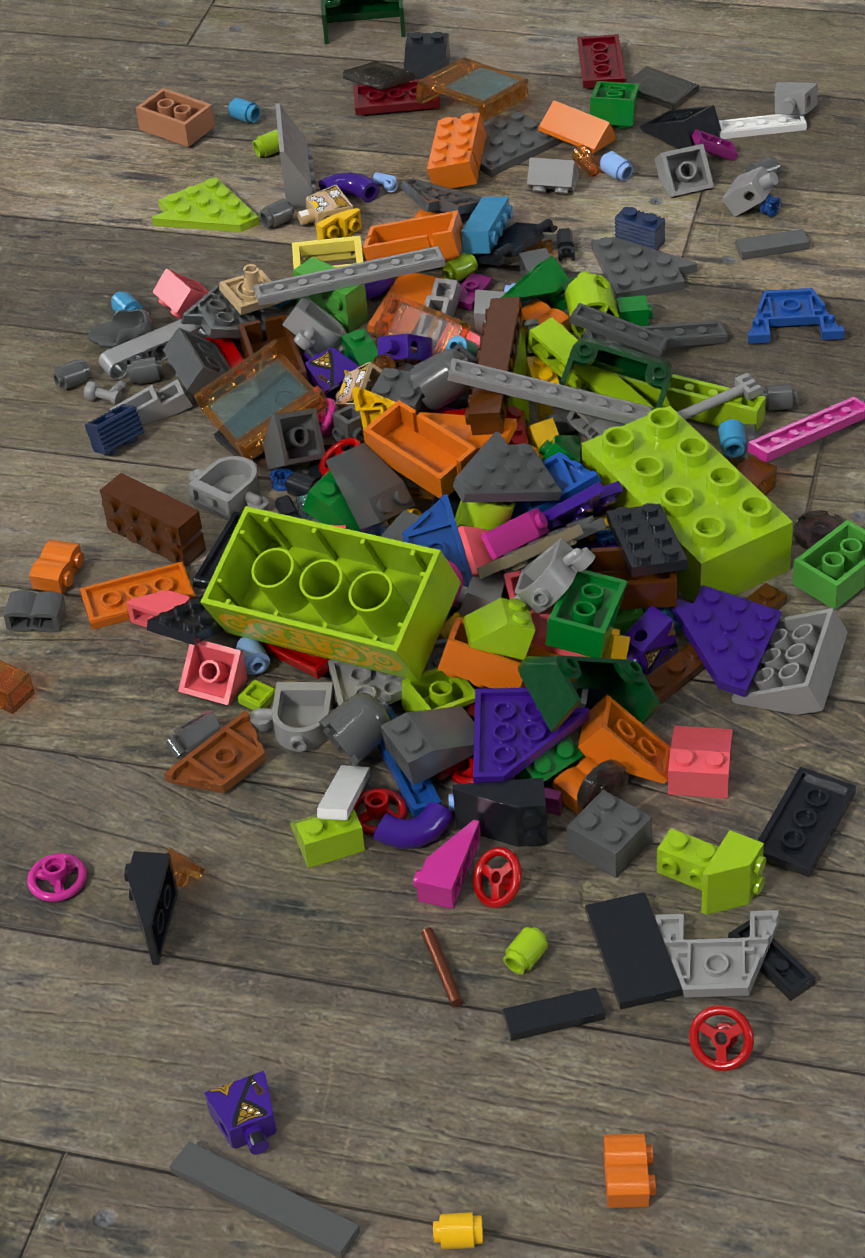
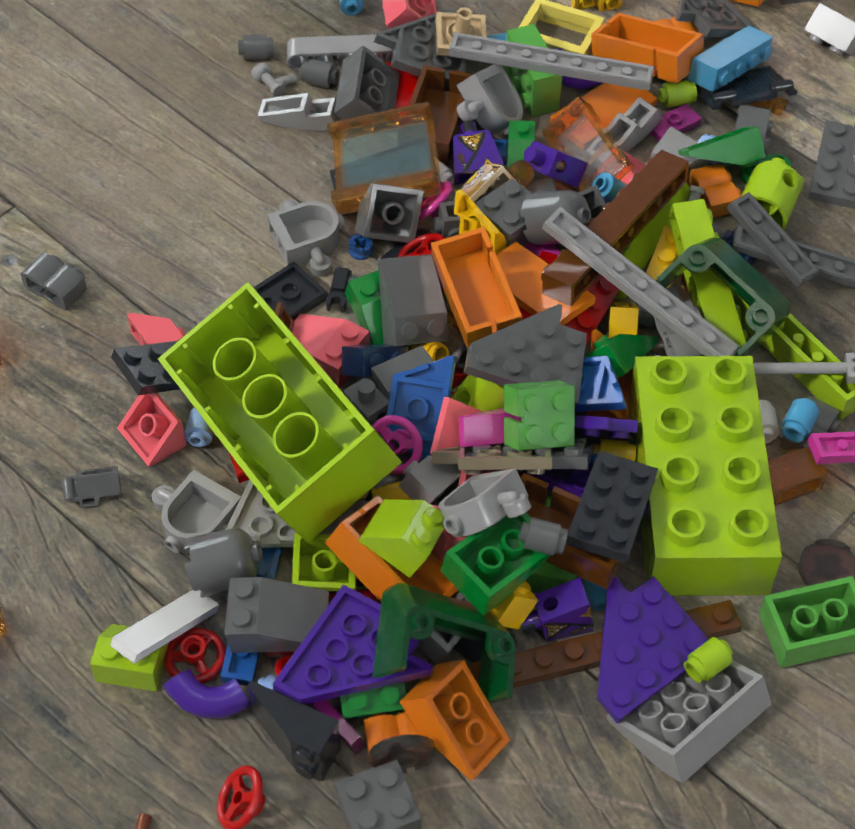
camera: 25 degrees right, 10 degrees up
orange brick [29,539,84,594] -> none
orange tile [79,561,196,630] -> none
dark blue brick [85,404,144,456] -> none
dark grey hair [88,309,154,349] -> none
reddish brown piece [100,473,206,568] -> none
dark orange wing [164,711,266,793] -> none
lime tile [238,679,275,710] -> none
black brick [285,471,320,500] -> none
dark pink slope [413,820,481,909] -> none
black bar [556,228,575,261] -> none
green brick [617,295,653,326] -> none
coral slope [668,726,733,798] -> none
none -> bright green piece [504,380,575,451]
none -> dark grey brick [518,517,568,556]
none -> lime brick [684,637,733,683]

